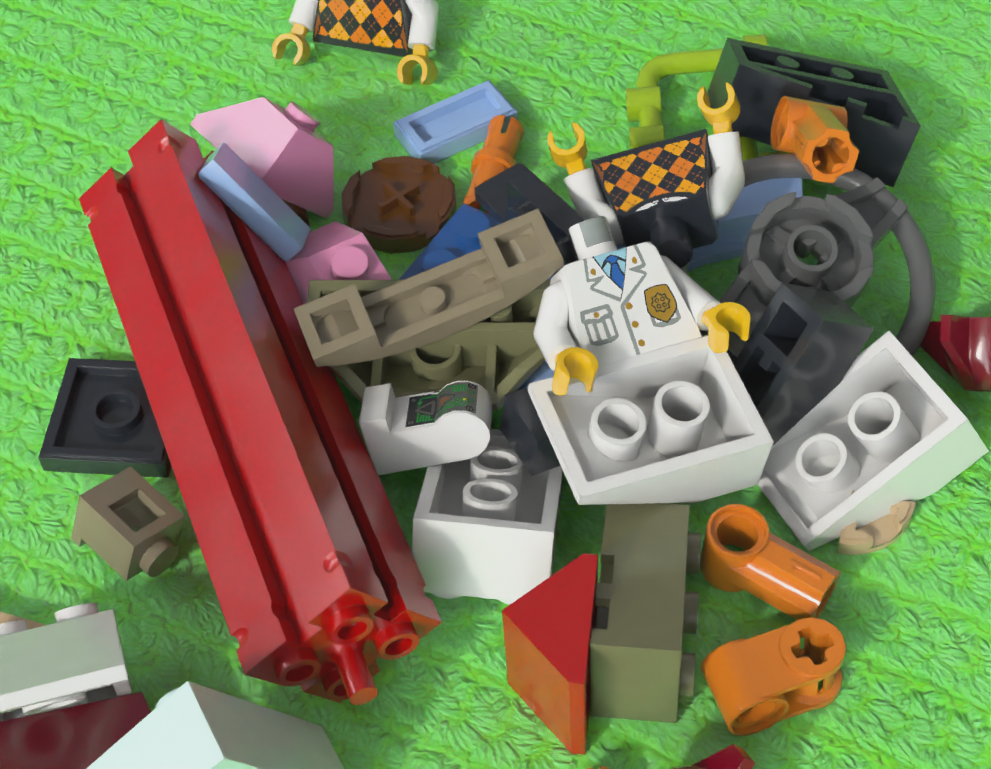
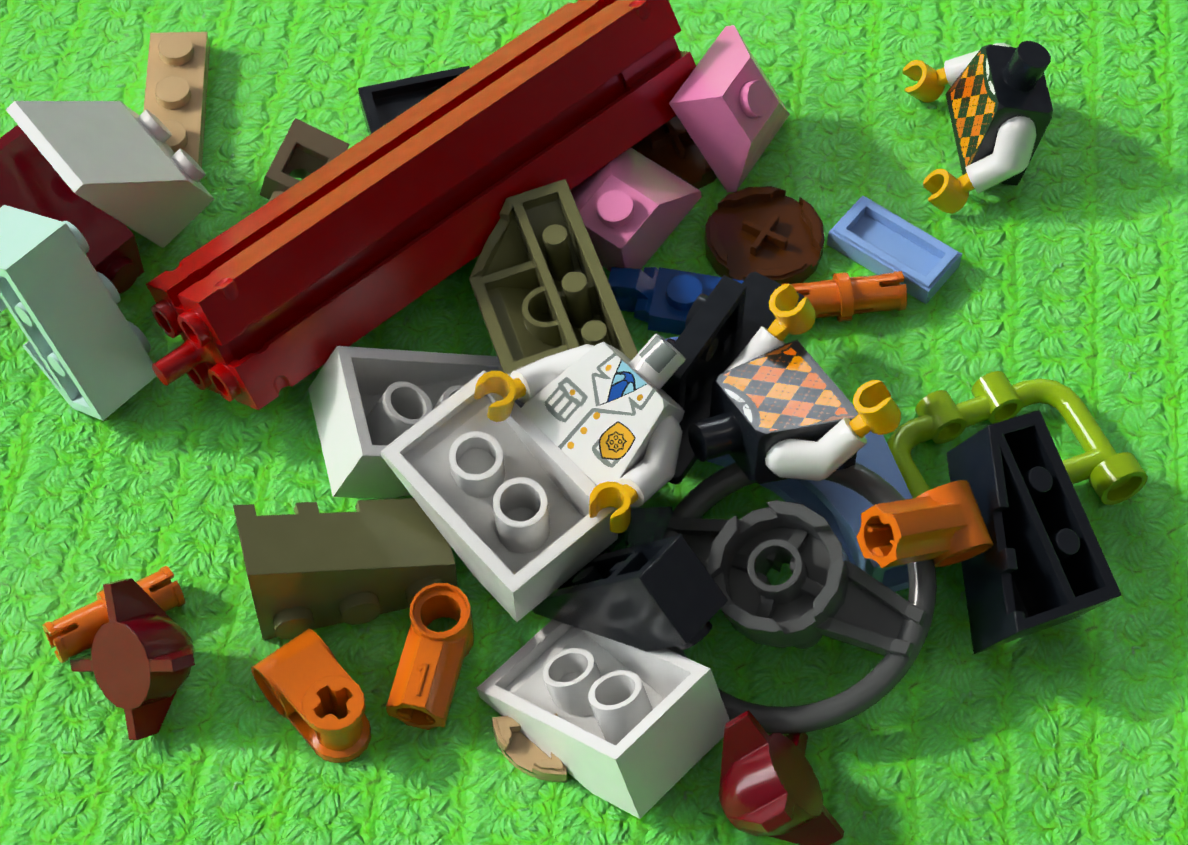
camera: 65 degrees right, 5 degrees up
light blue tile [198,142,311,262] -> none
dark tan slope [294,209,564,367] -> none
white leg [359,381,493,475] -> none
red slope [502,553,598,755] -> none

